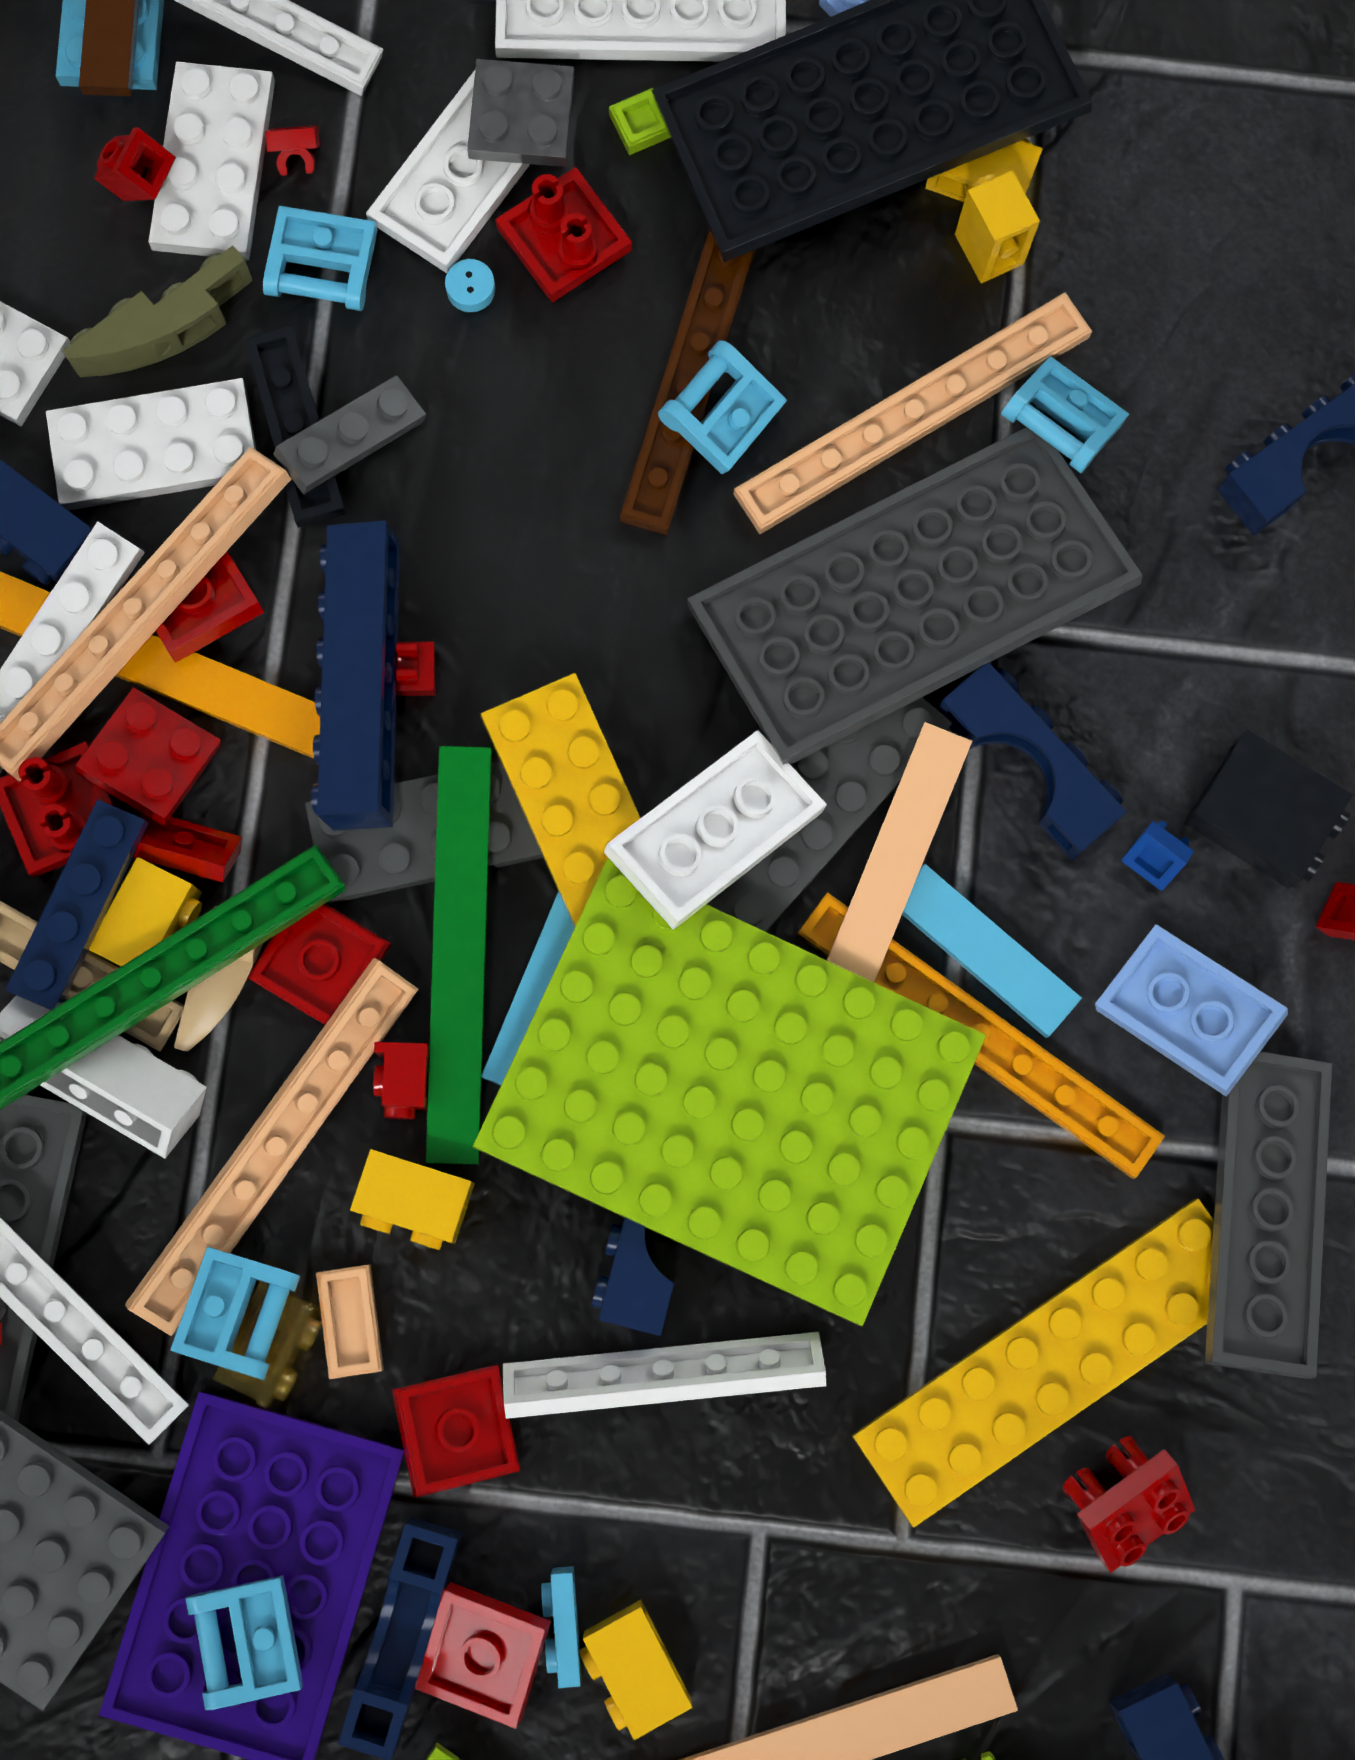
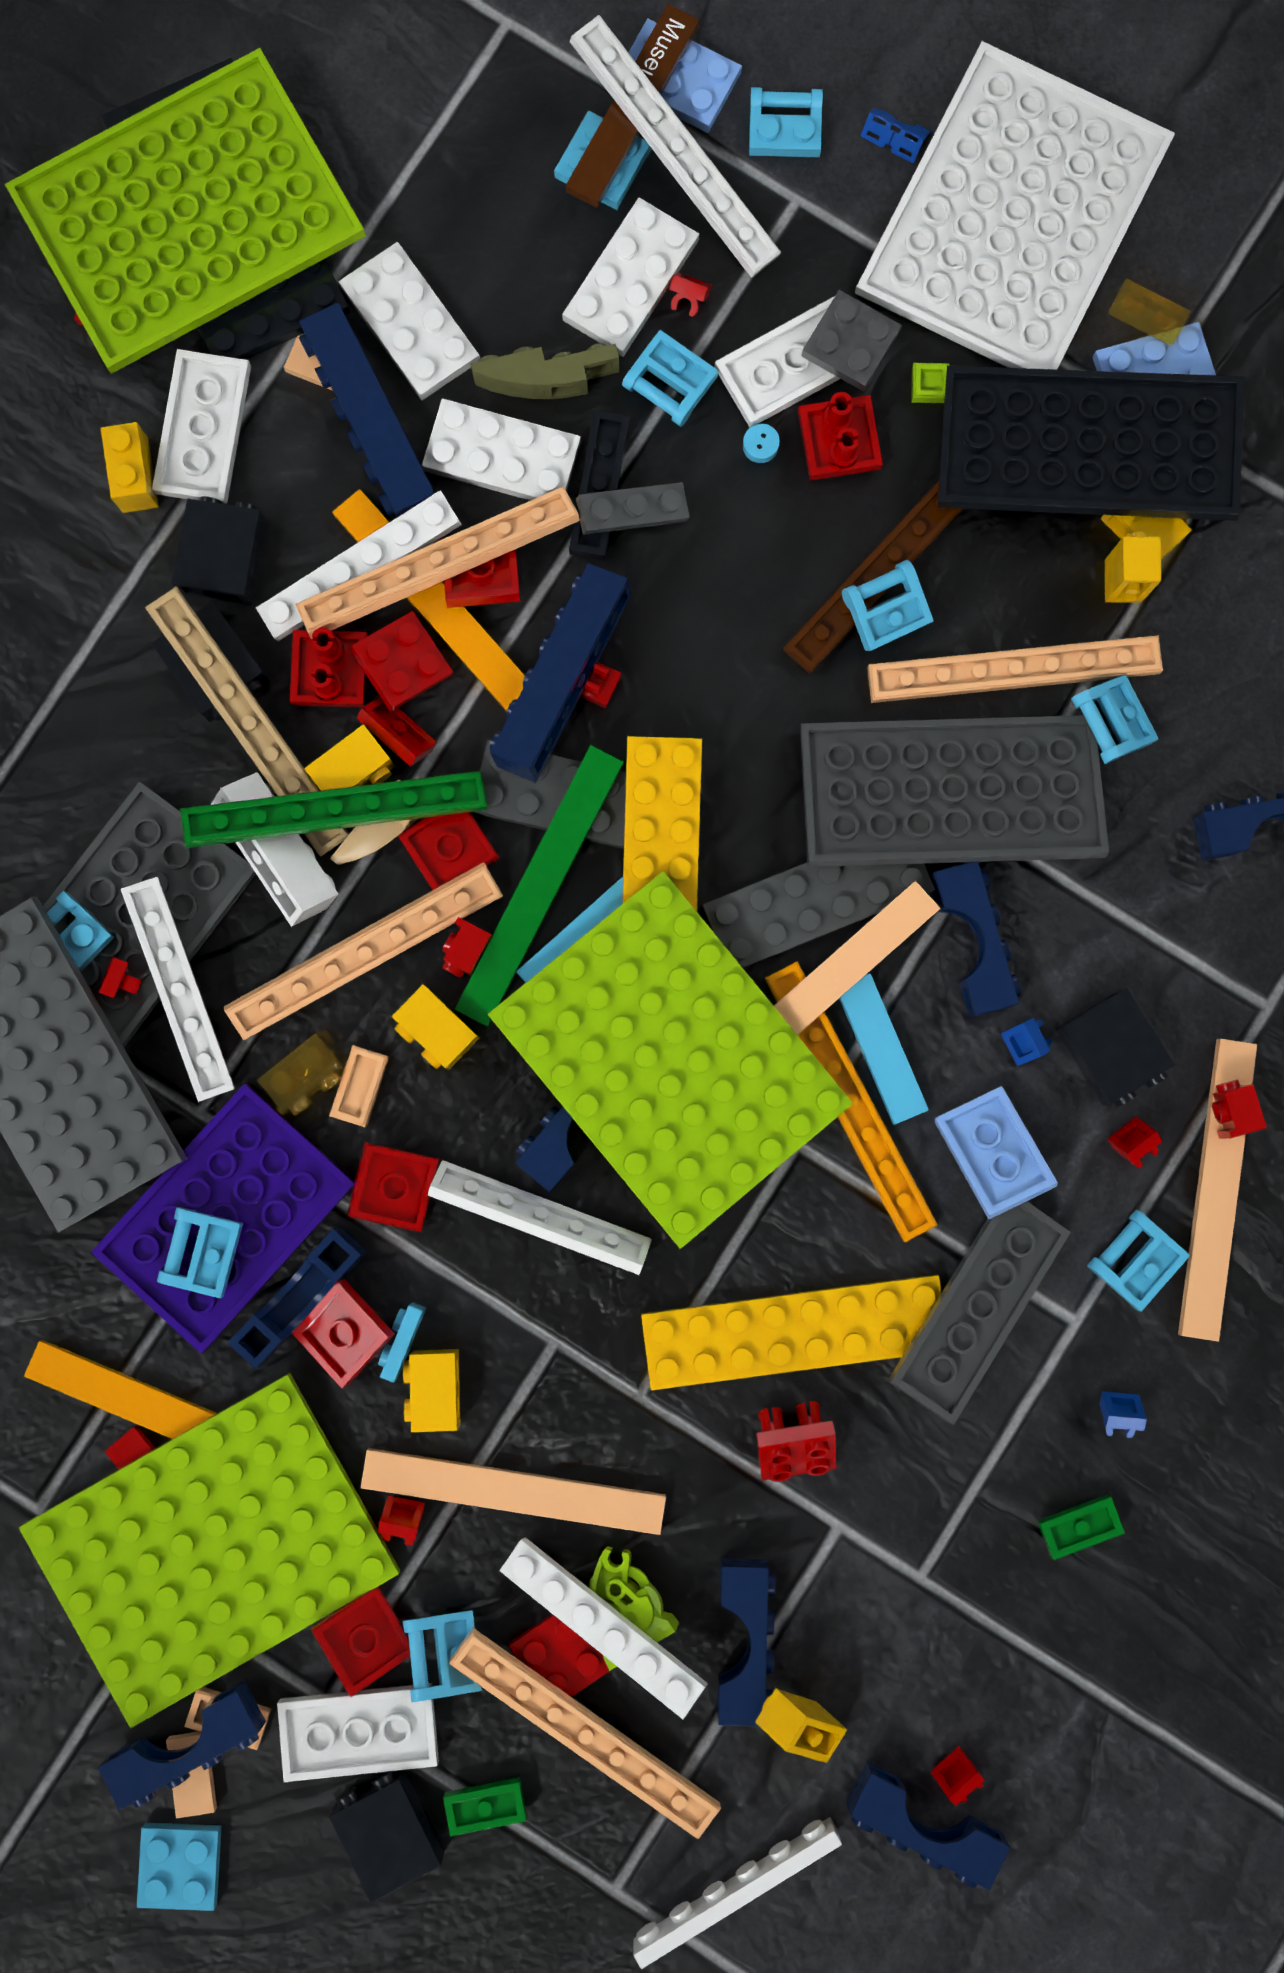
camera: 30 degrees right, 5 degrees up
dark blue plate [5,799,149,1010] -> none
red brick [94,127,176,201] -> none
medium azure plate [170,1247,300,1381] -> none
white plate [604,730,827,930] -> none

